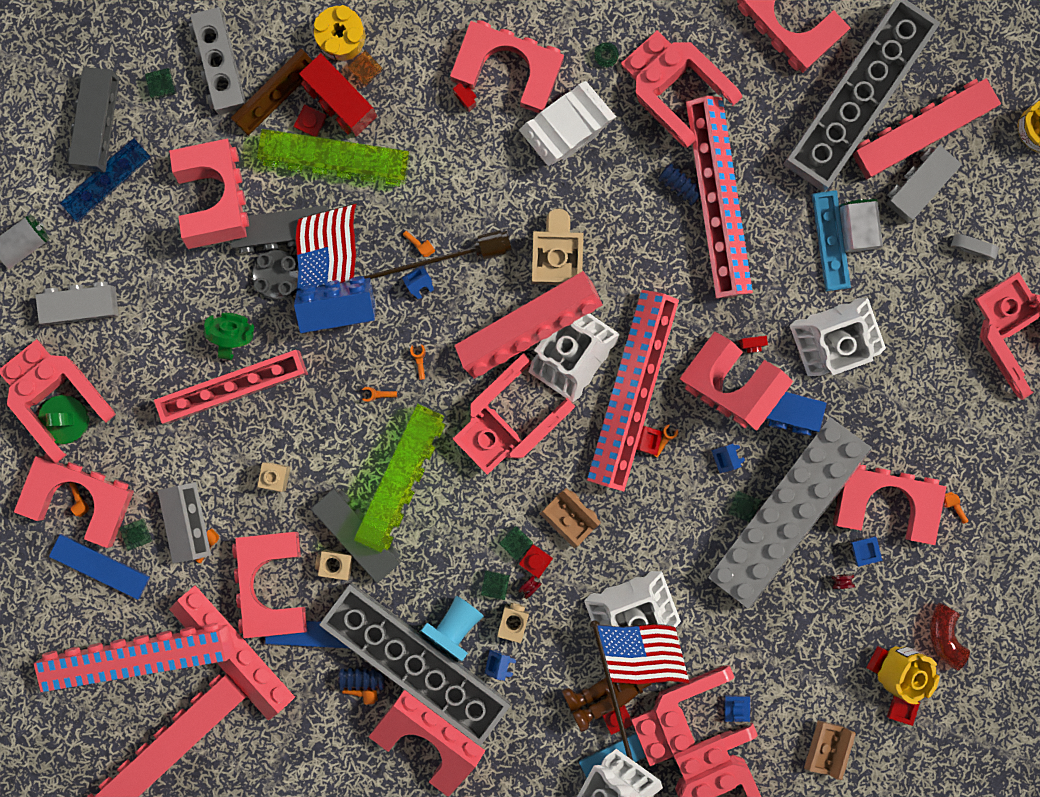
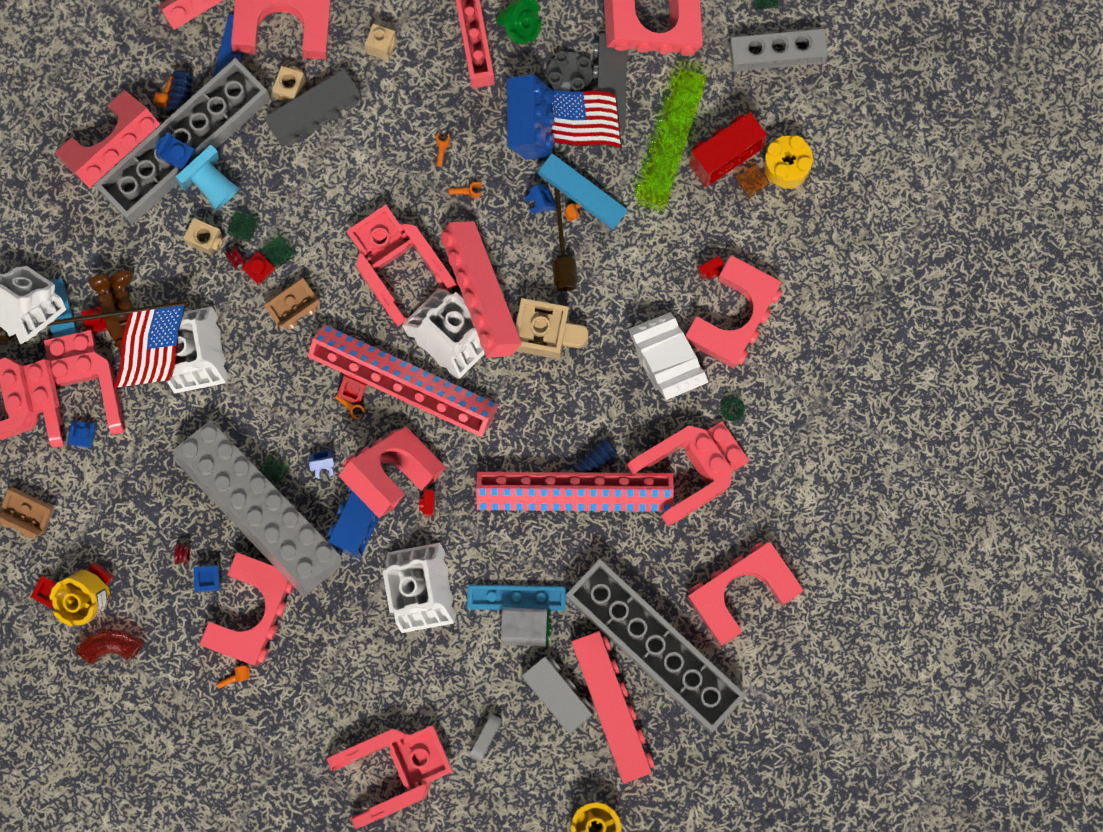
camera: 105 degrees right, 10 degrees down
reddish brown tile [231,49,313,136] -> none
red plate [293,104,327,138] -> none
clear neon green brick [353,403,446,554] -> none
blue tile [484,649,516,681] -> none
none -> blue bracket [155,132,196,170]
none -> dark azure tile [537,154,628,230]

